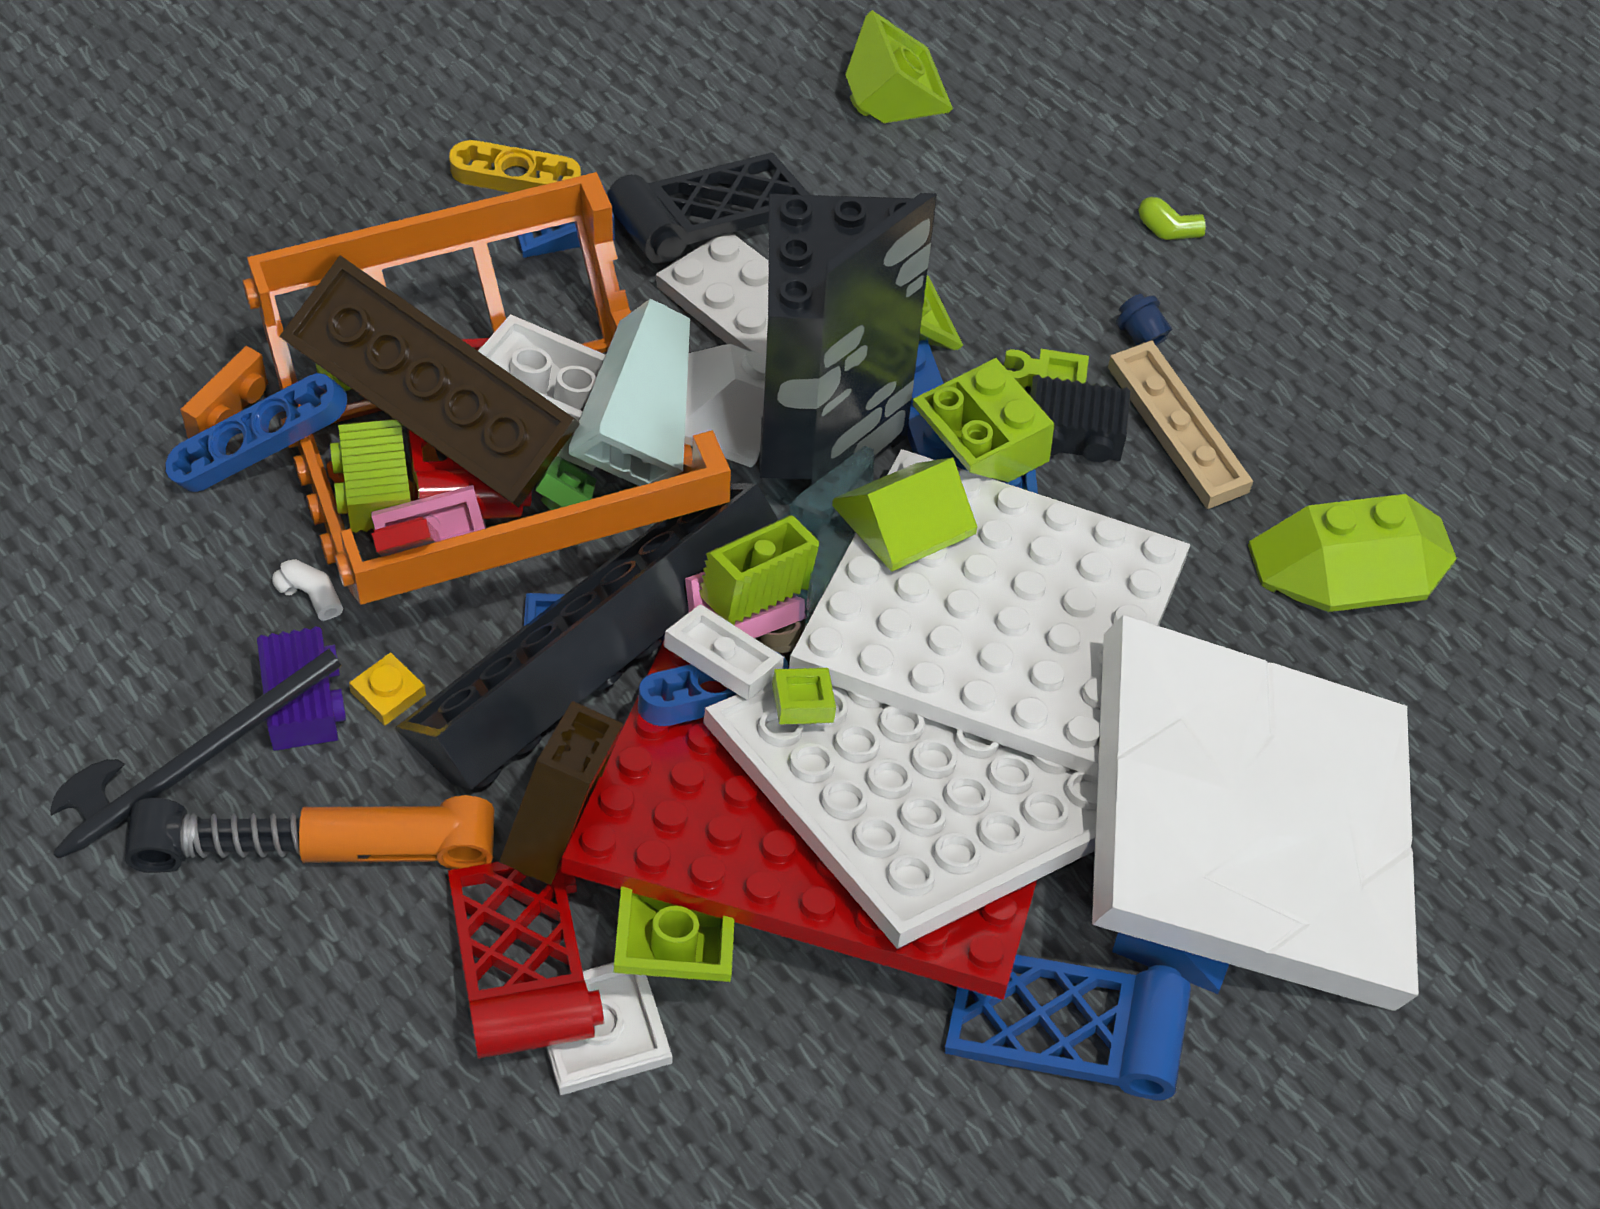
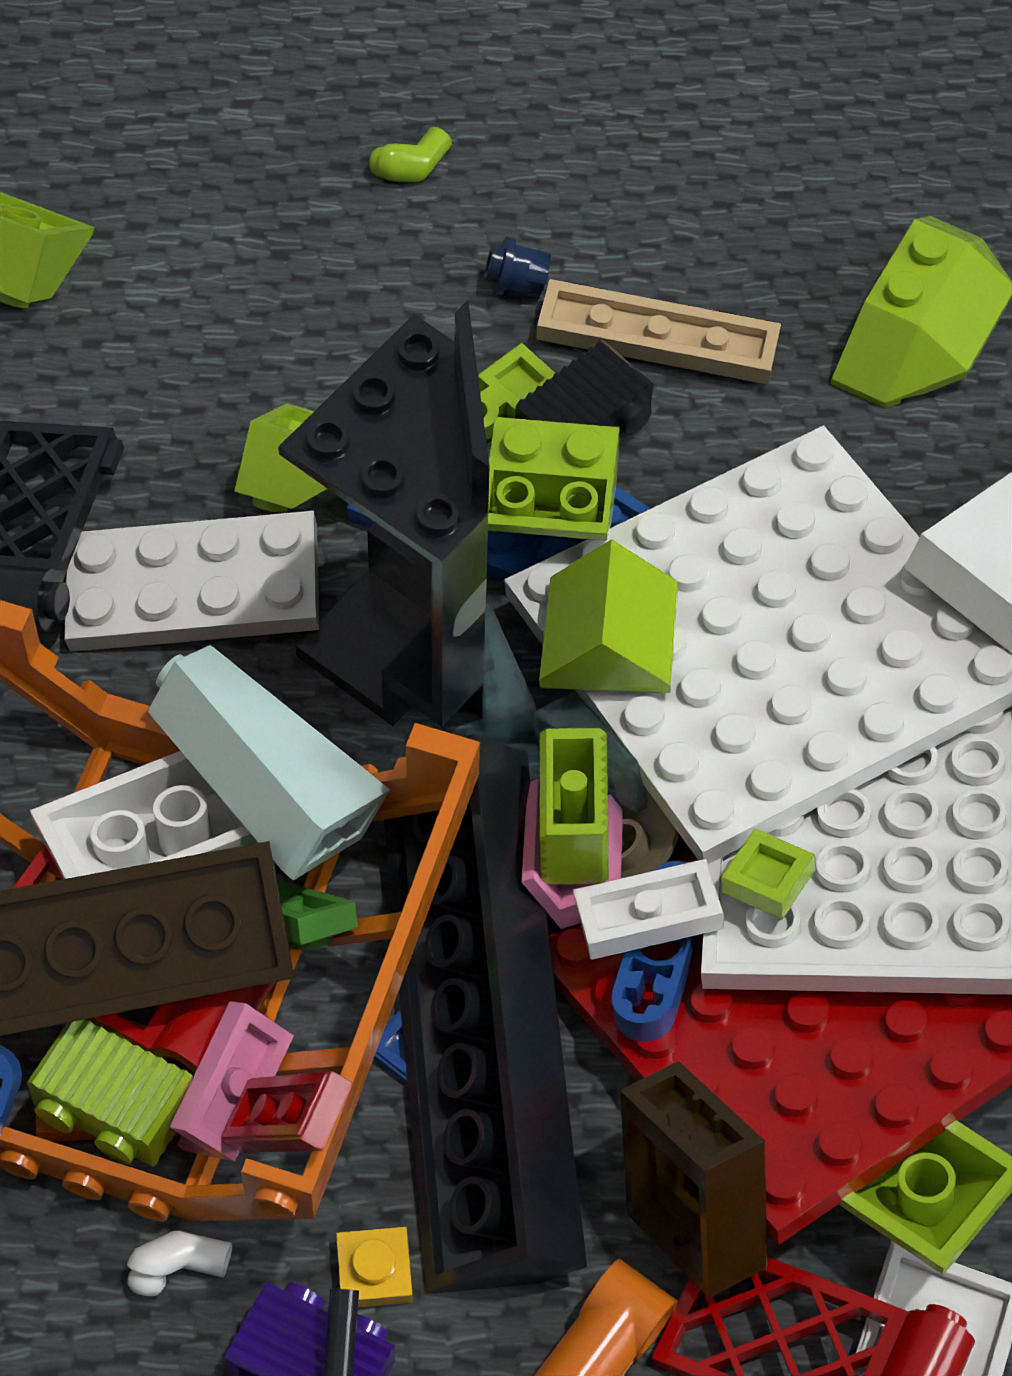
camera: 50 degrees left, 5 degrees up
white slope [684,344,766,467] -> none

